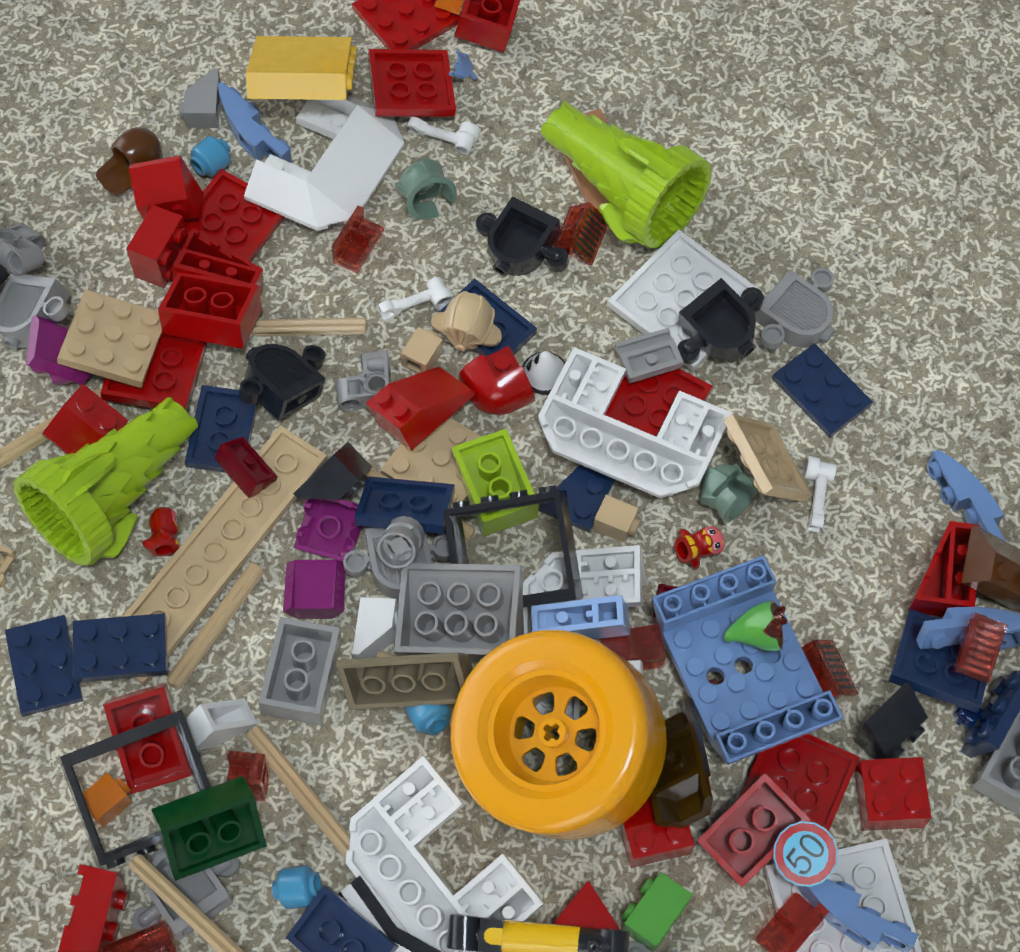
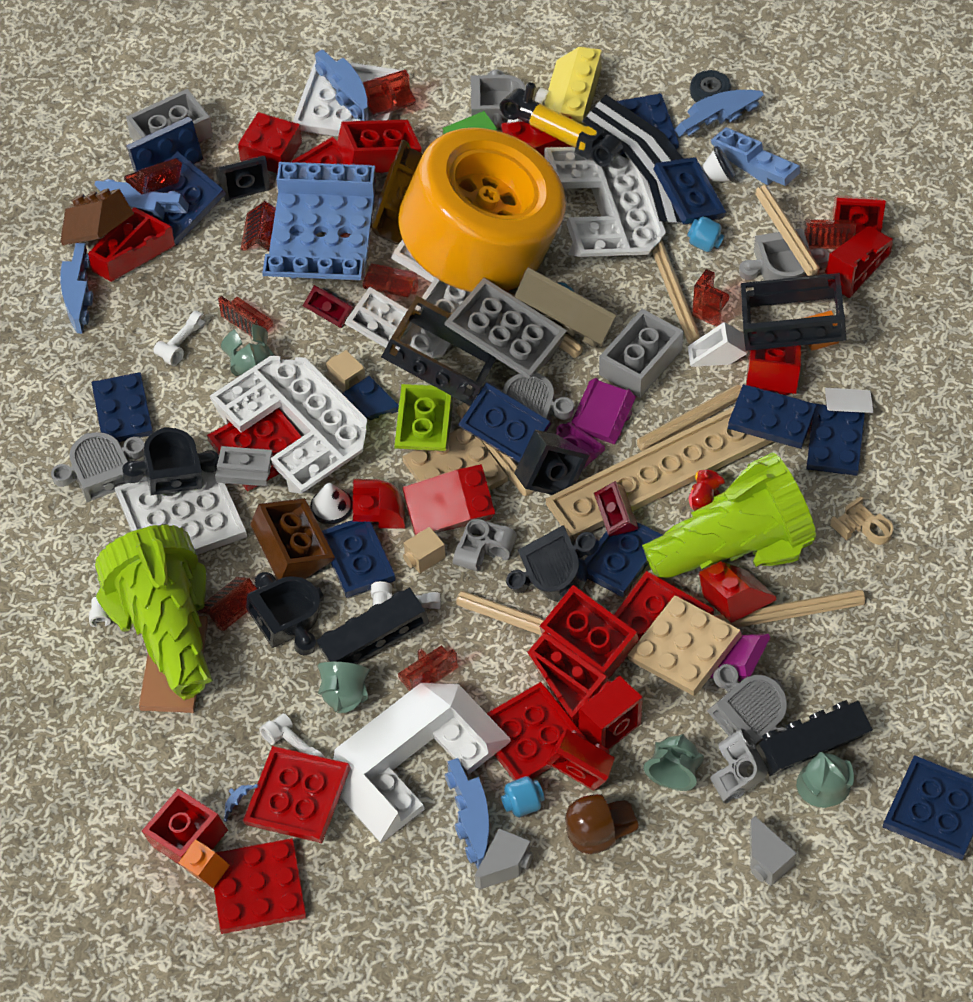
camera: 150 degrees left, 10 degrees down
dark green slope [151,776,267,881] -> none
yellow brick [246,36,357,100] -> none
white slope [352,597,398,659] -> none
light grey wheel [377,516,425,569] -> none
tan piece [430,291,502,352] -> none
light blue slope [531,595,630,639] -> none
red animal [674,526,725,570] -> none
tan plate [723,414,813,502] -> none
bright green hat [724,600,787,651] -> none
piece [773,821,838,887] -> none
none -> clear red panel [218,296,273,338]
none -> reddish brown slope [250,498,335,580]
none -> black brick [316,587,429,664]
none -> sand green helmet [643,734,704,791]
none -> white sticker [825,388,873,413]

